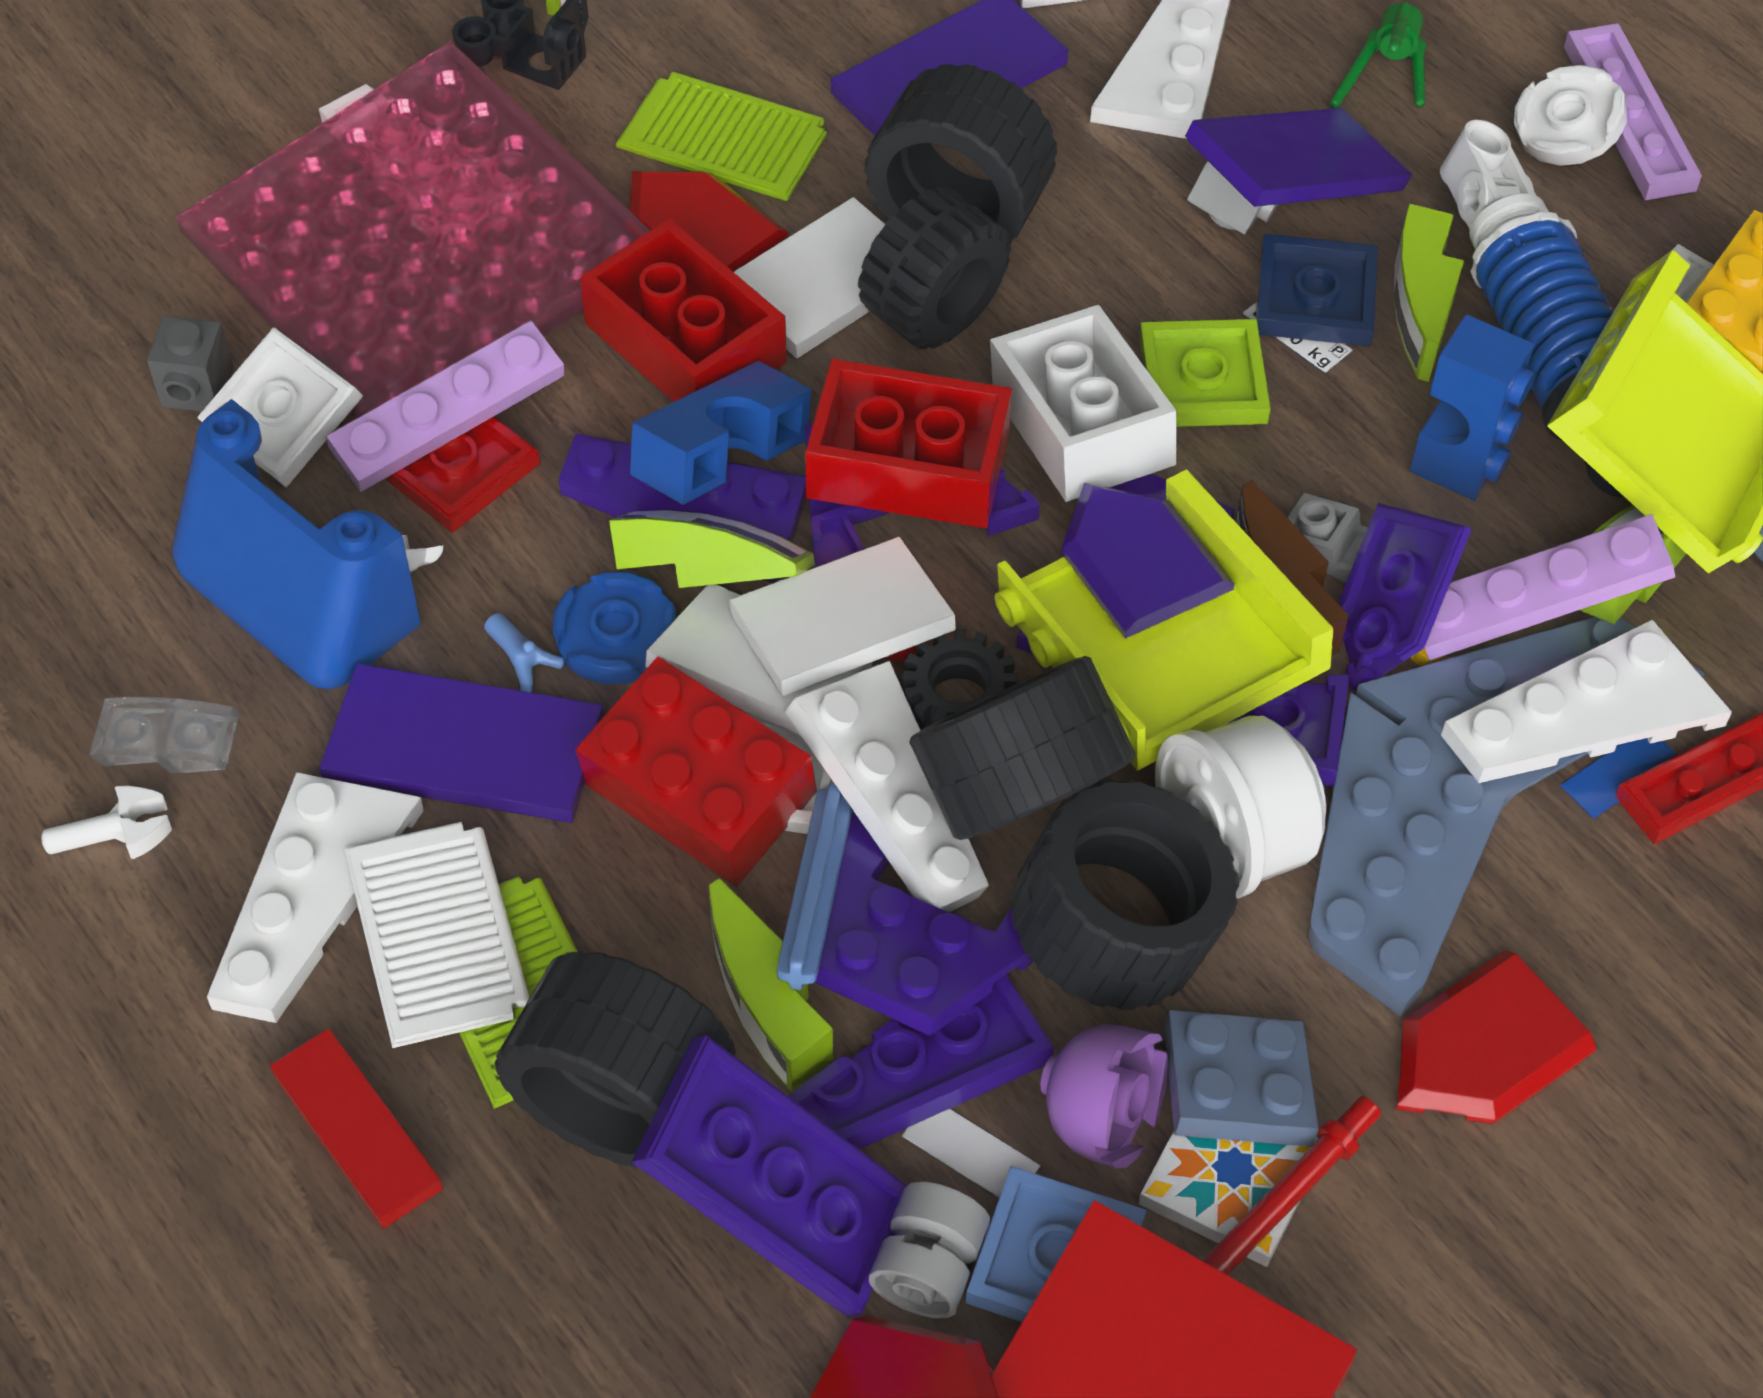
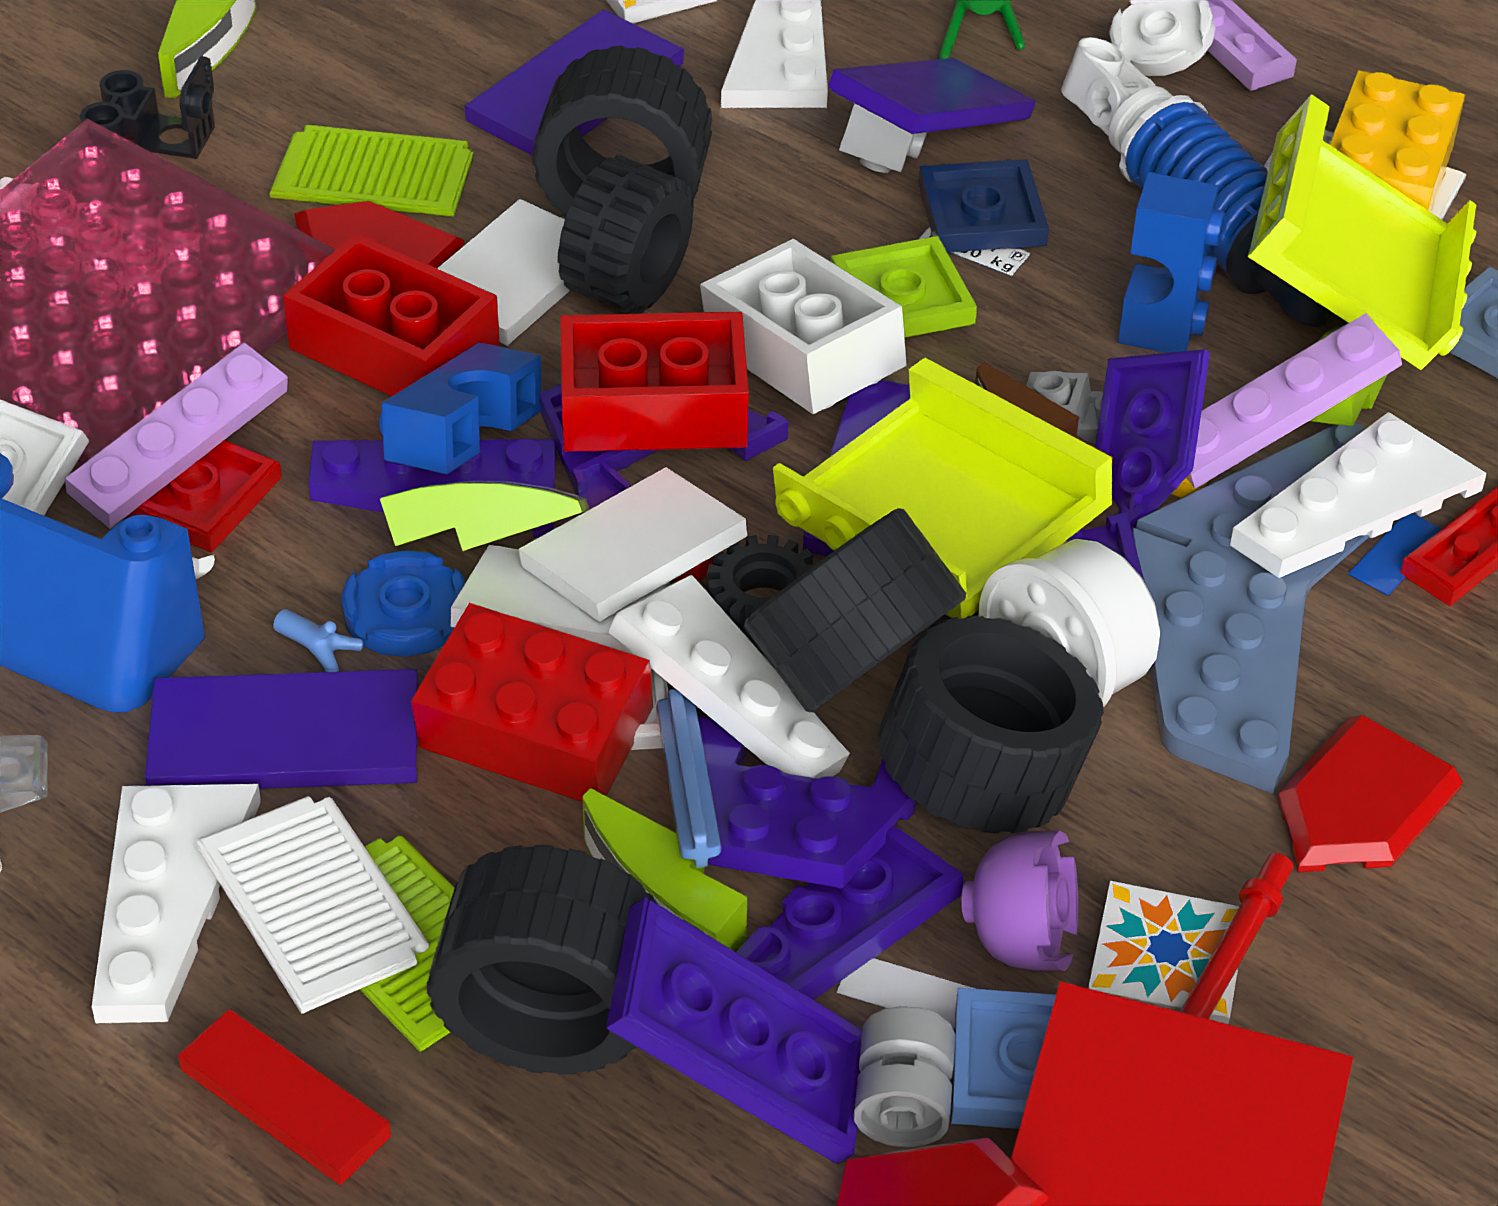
camera: 15 degrees left, 10 degrees down
dark purple tile [1061,483,1234,639] -> none
sand blue plate [1164,1010,1319,1147] -> none
lime slope [1393,203,1464,382] -> none

